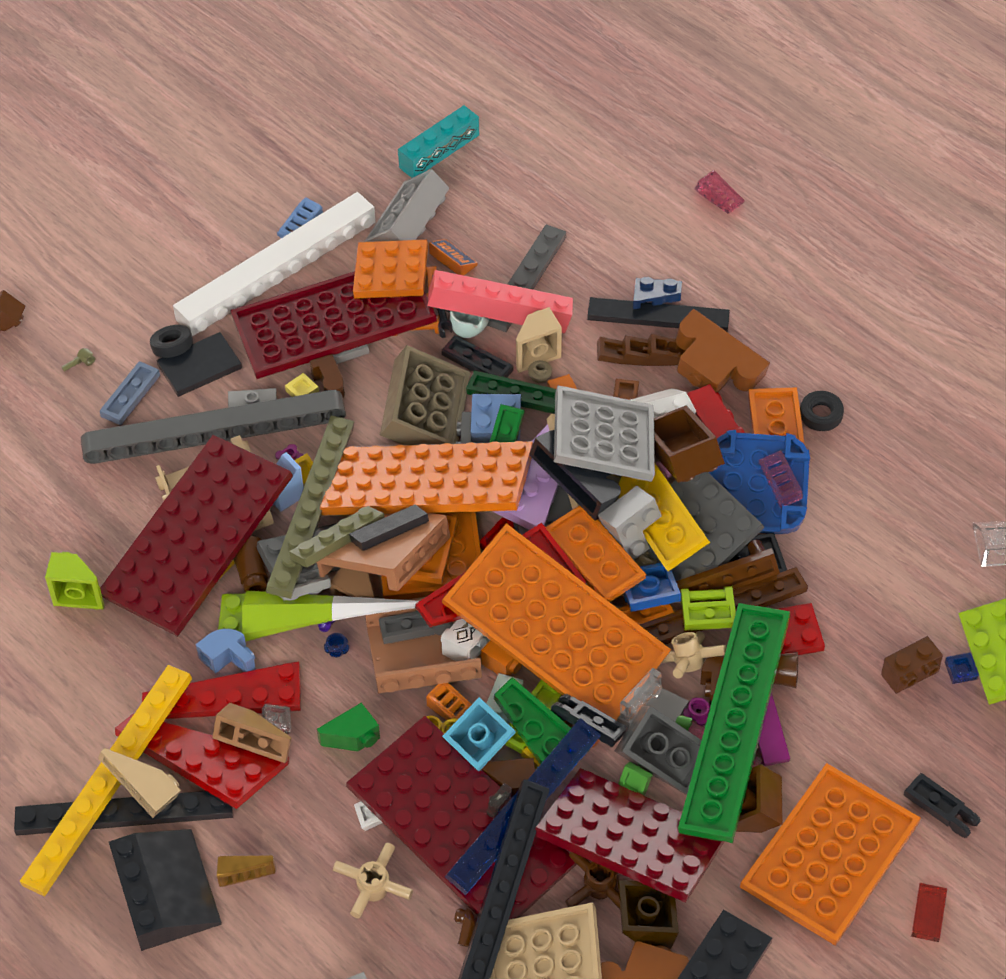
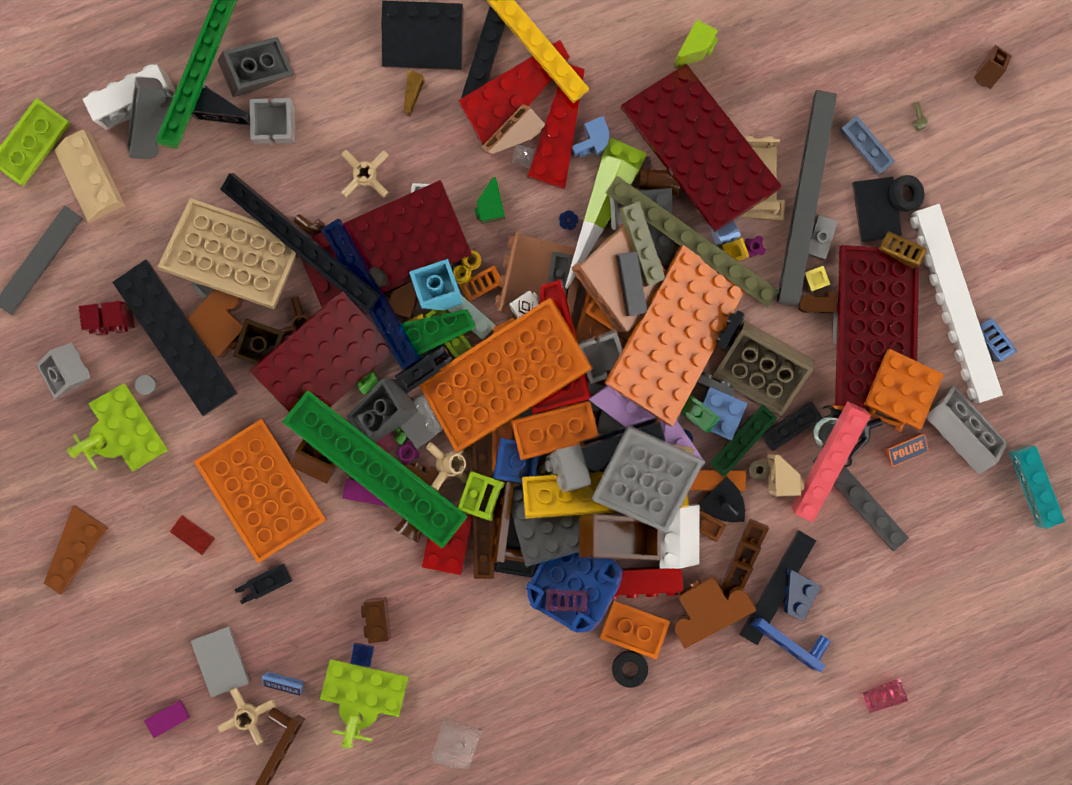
camera: 110 degrees right, 35 degrees up
tan slope [98,748,181,818] -> none
none -> light grey piece [578,330,623,384]
none -> black shield [698,477,745,522]
none -> black plate [716,310,745,351]
none -> blue piece [751,618,831,672]
none -> pearl gold slope [878,231,927,269]

